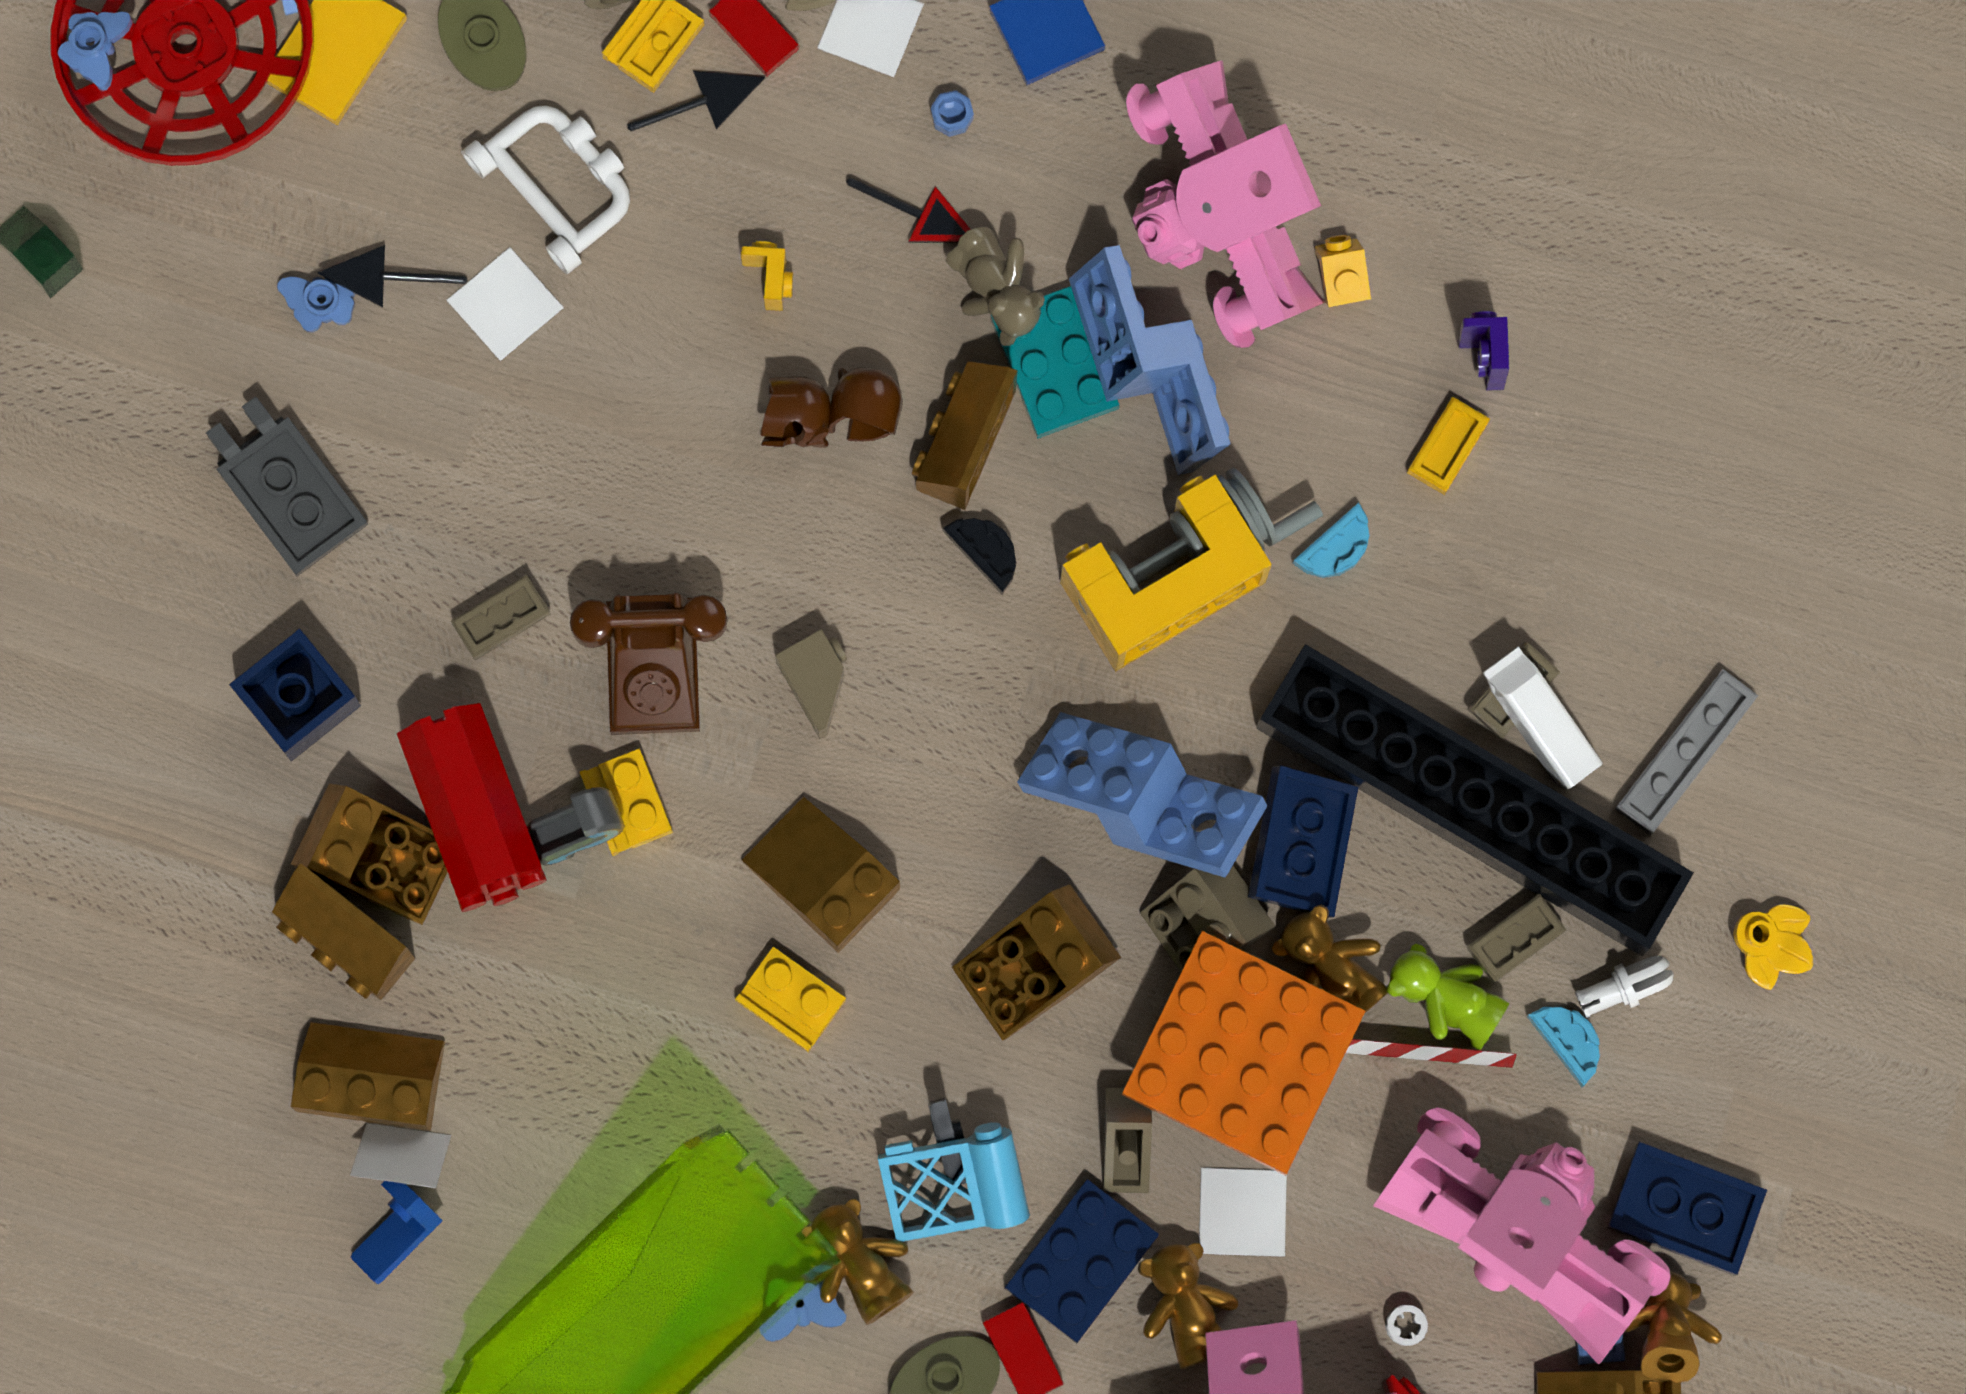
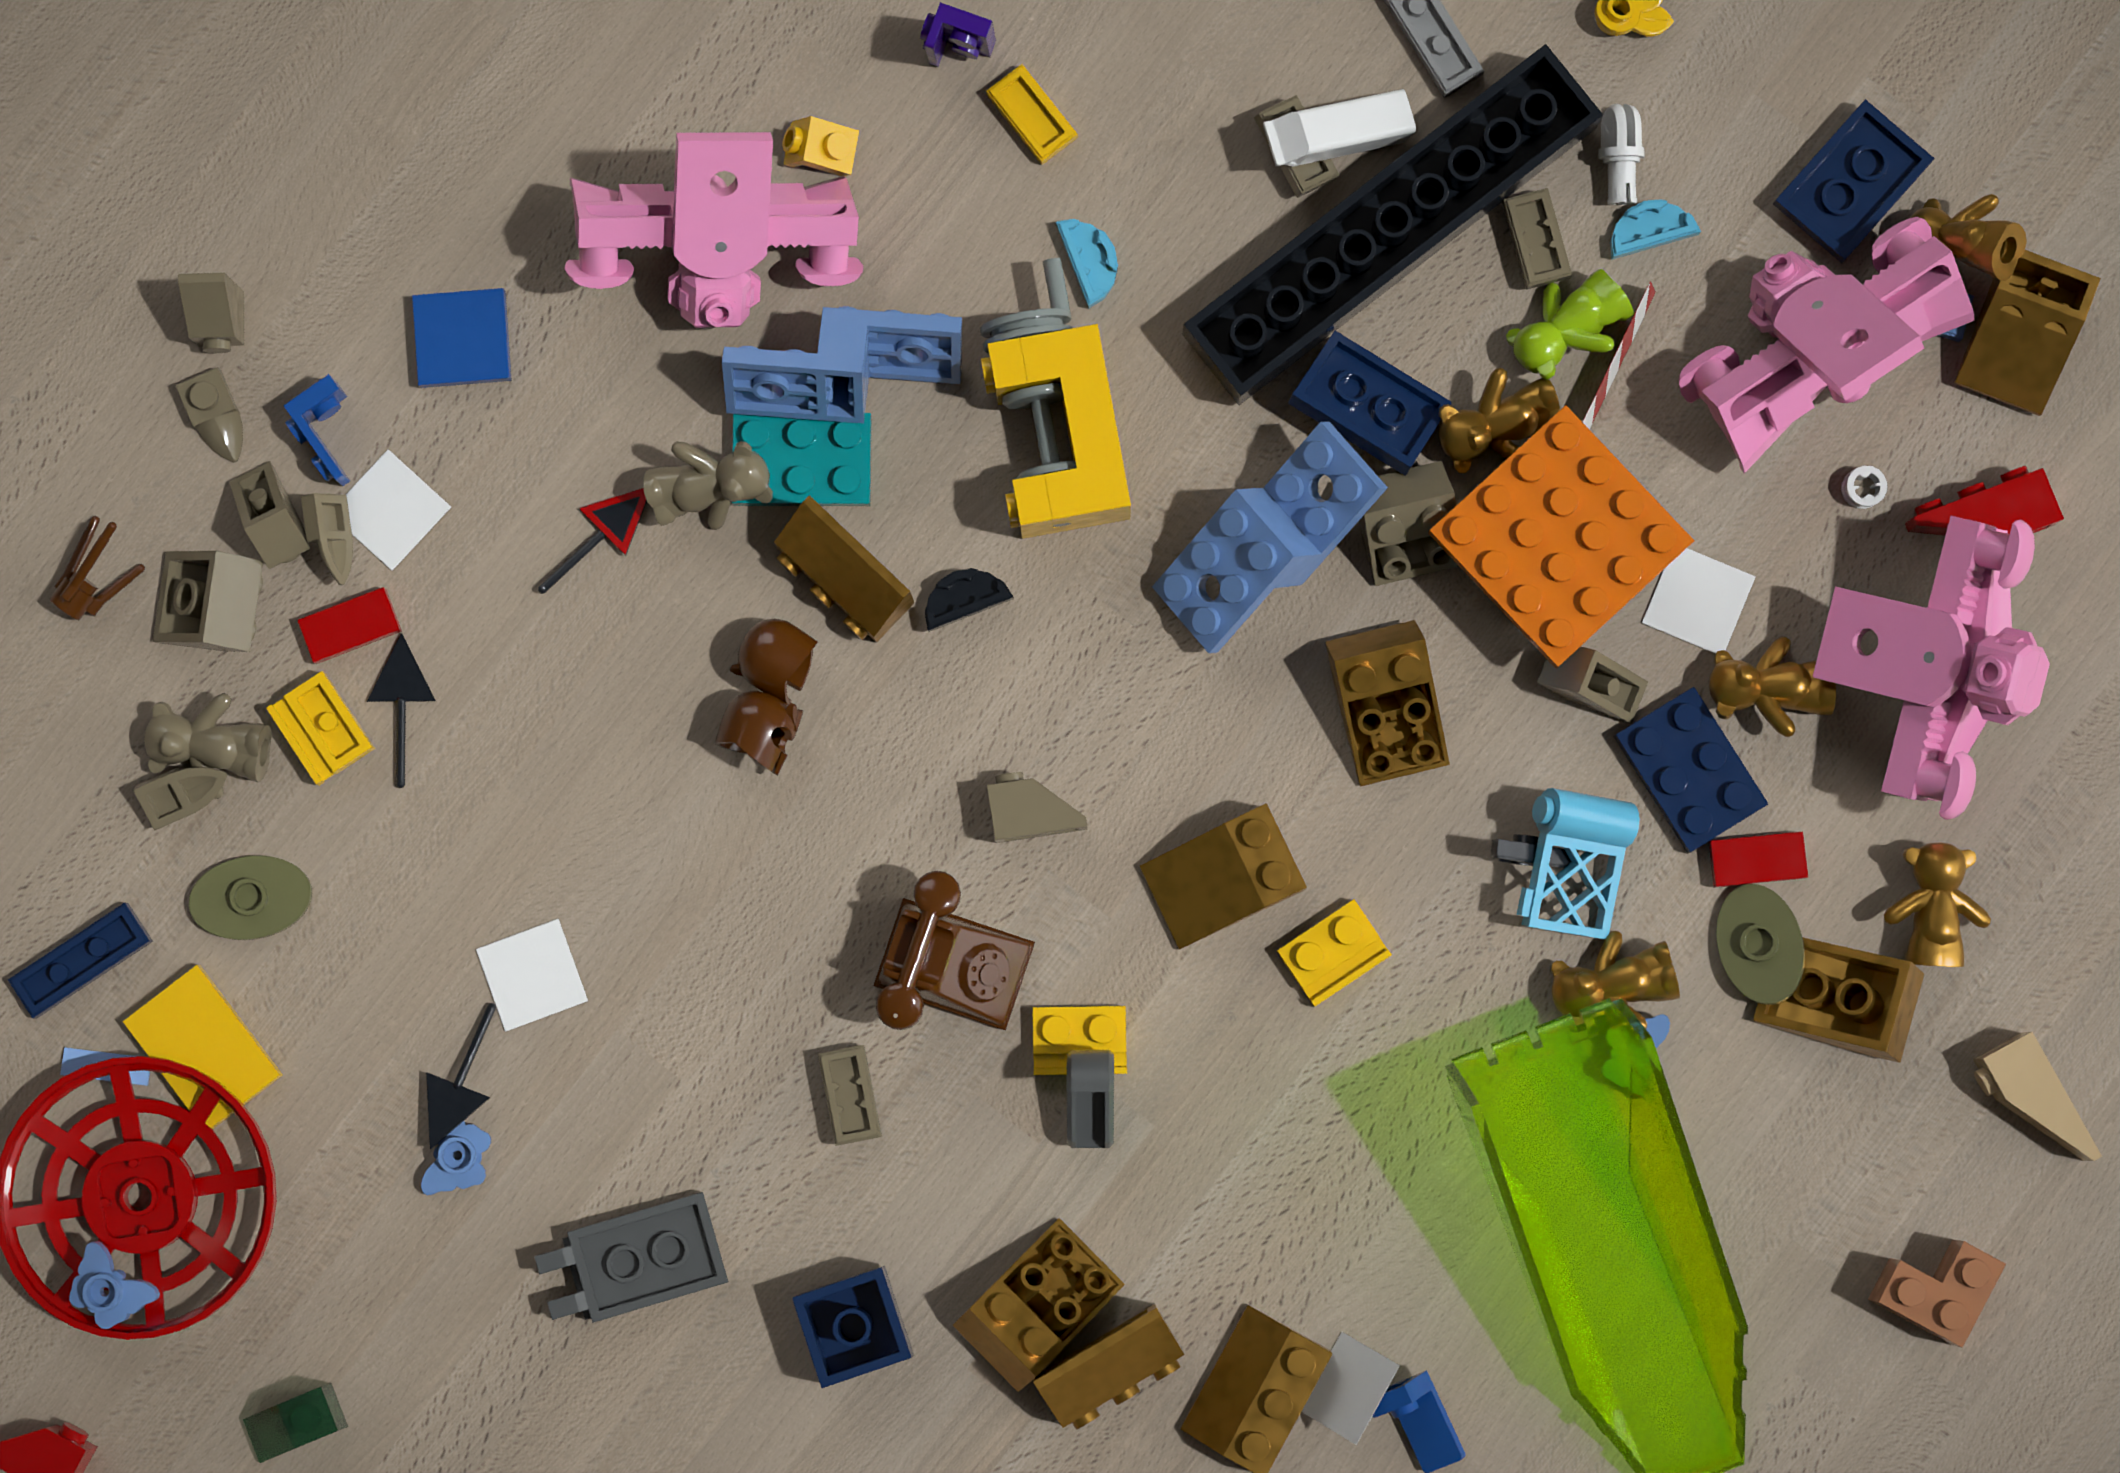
camera: 60 degrees left, 5 degrees up
red brick [396,703,547,912] -> none
white bar [461,105,630,274] -> none
yellow bracket [741,241,793,311] -> none
medium blue tile [931,90,974,137] -> none

